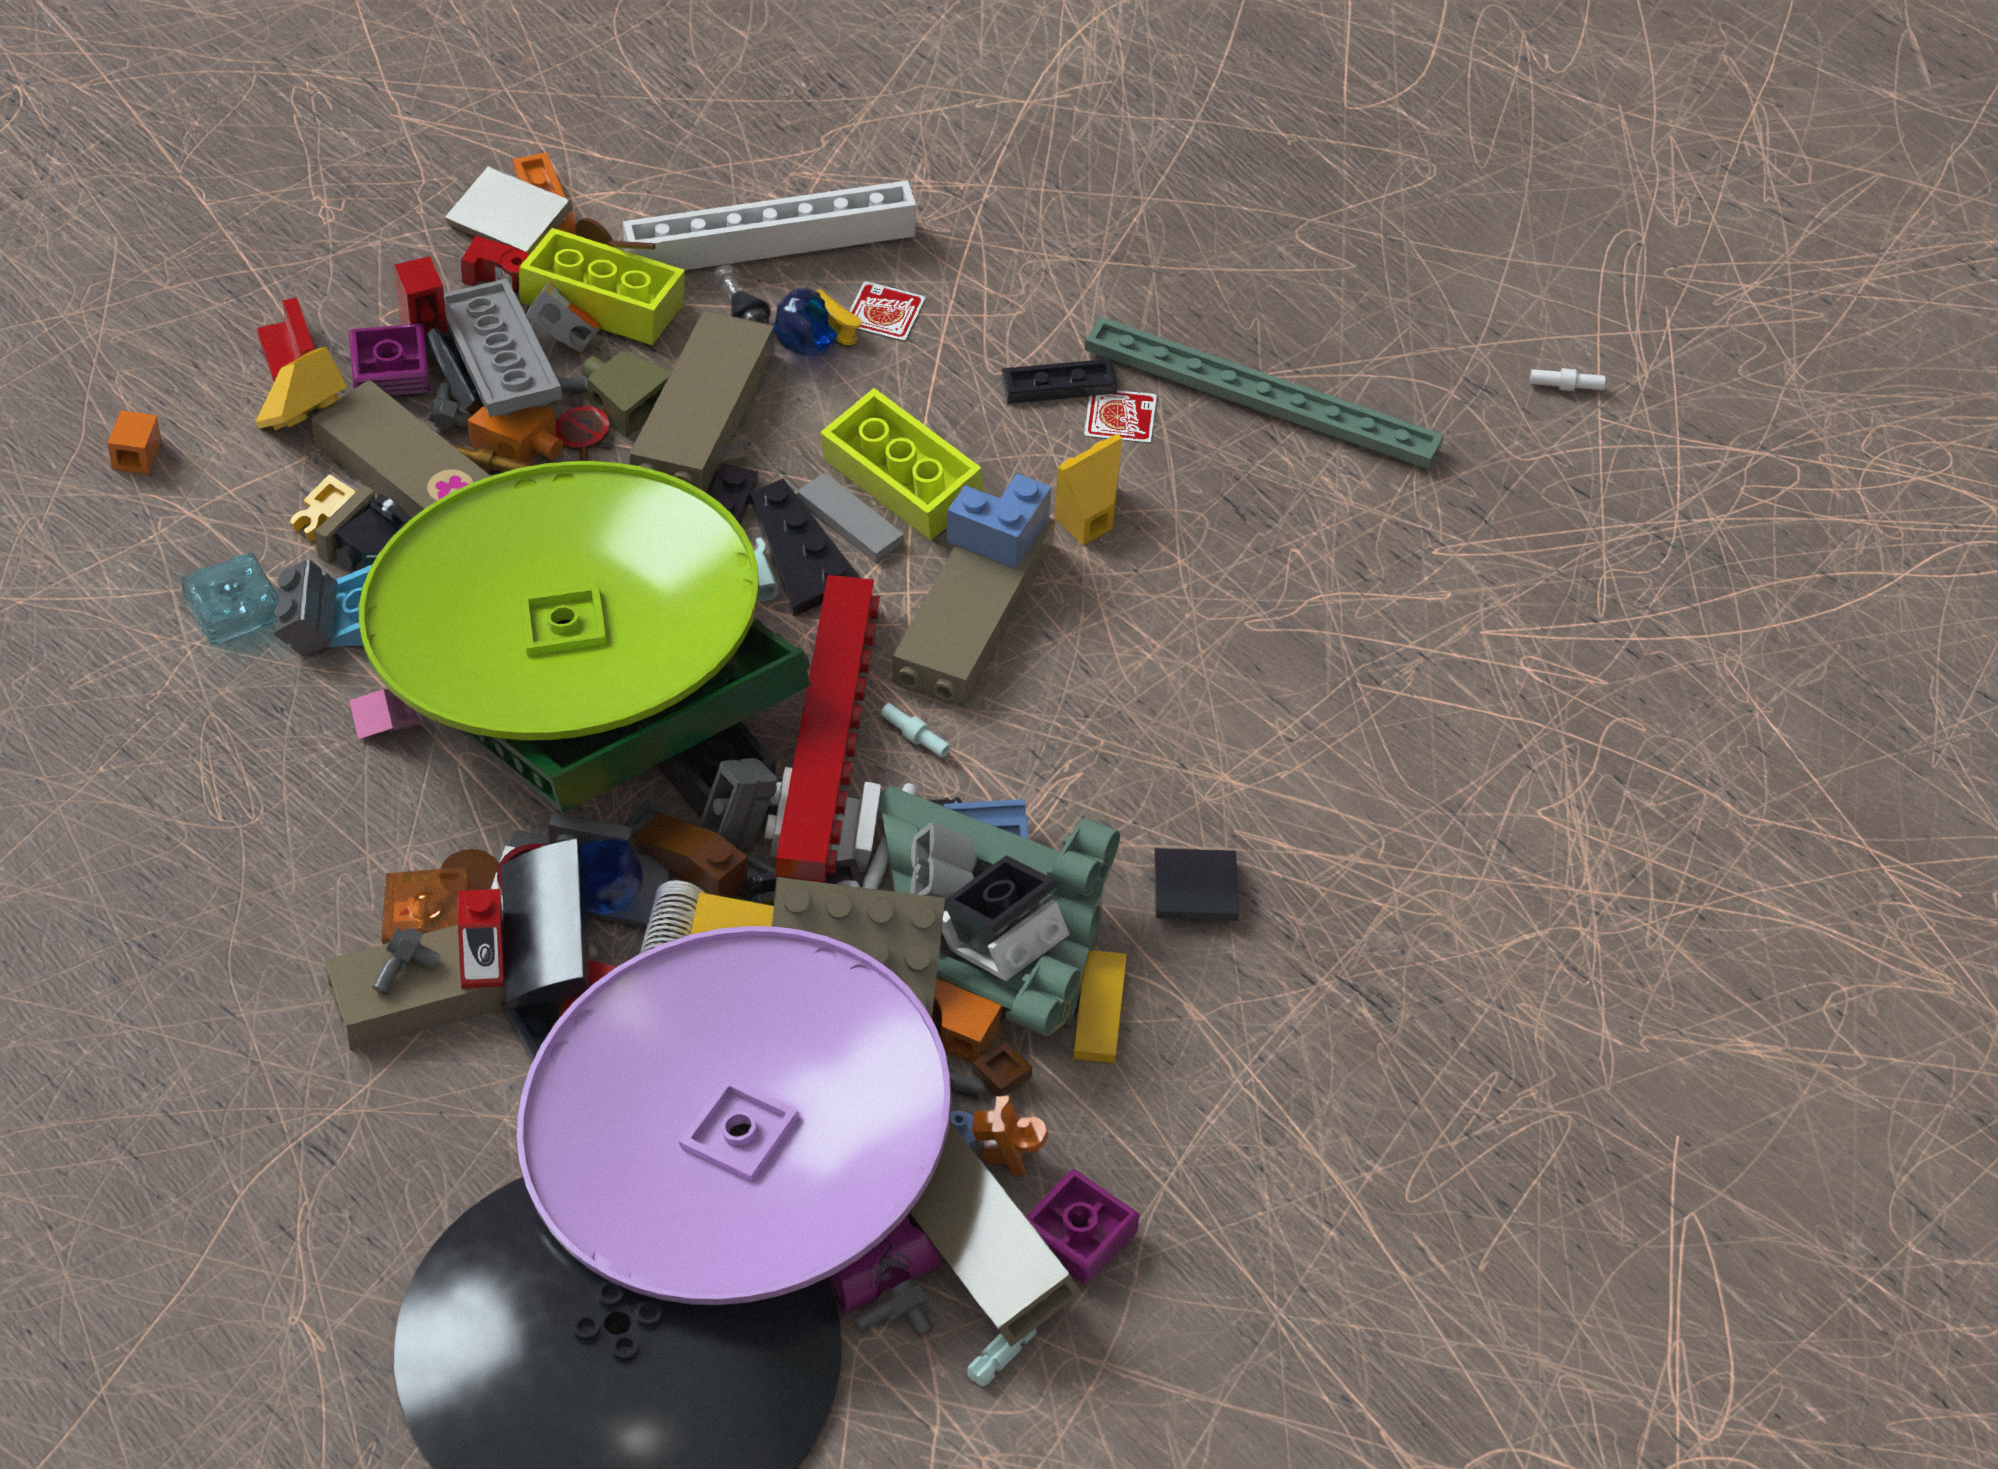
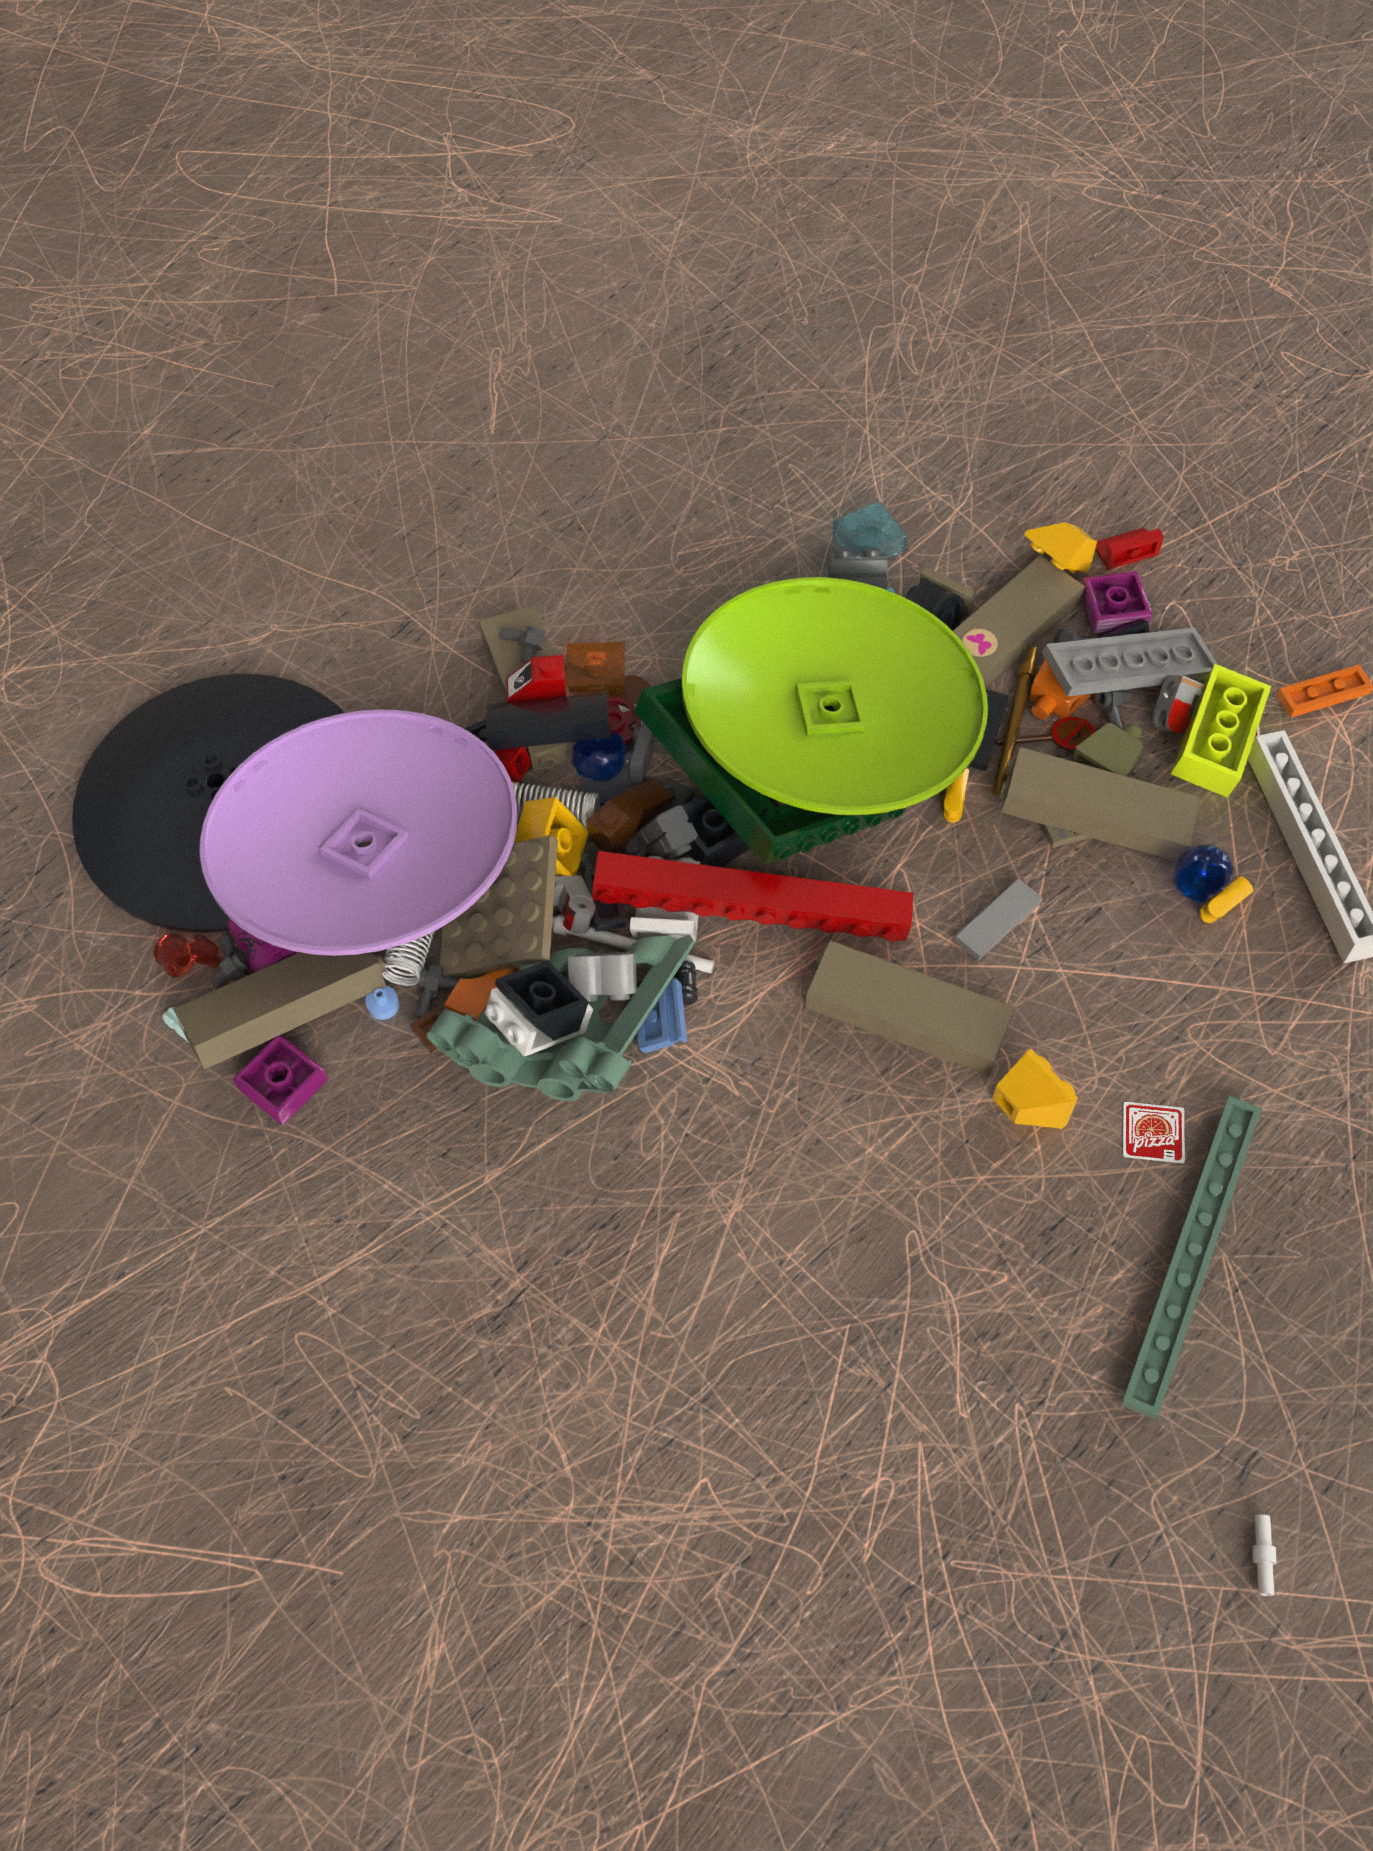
camera: 95 degrees right, 10 degrees up
orange brick [107,410,162,474] -> none
yellow plate [290,474,356,542] -> none
red brick [394,256,448,344] -> none
tile [445,167,573,255] -> none
red leg [461,235,529,293] -> none
reddish brown piece [576,218,656,250] -> none
black plate [709,463,758,525] -> none
piece [713,264,771,325] -> none
black wing [750,479,860,616] -> none
light aqua bar [754,538,779,602] -> none
neon yellow brick [820,388,984,541] -> none
sticker [849,281,925,340] -> none
light aqua bar [881,703,951,758] -> none
medium blue brick [946,474,1052,569] -> none
orange hips [972,1096,1049,1176] -> none
black tile [1002,359,1118,404] -> none
yellow tile [1073,950,1127,1064] -> none
black slope [1154,848,1239,921] -> none
none -> clear red piece [153,934,221,978]

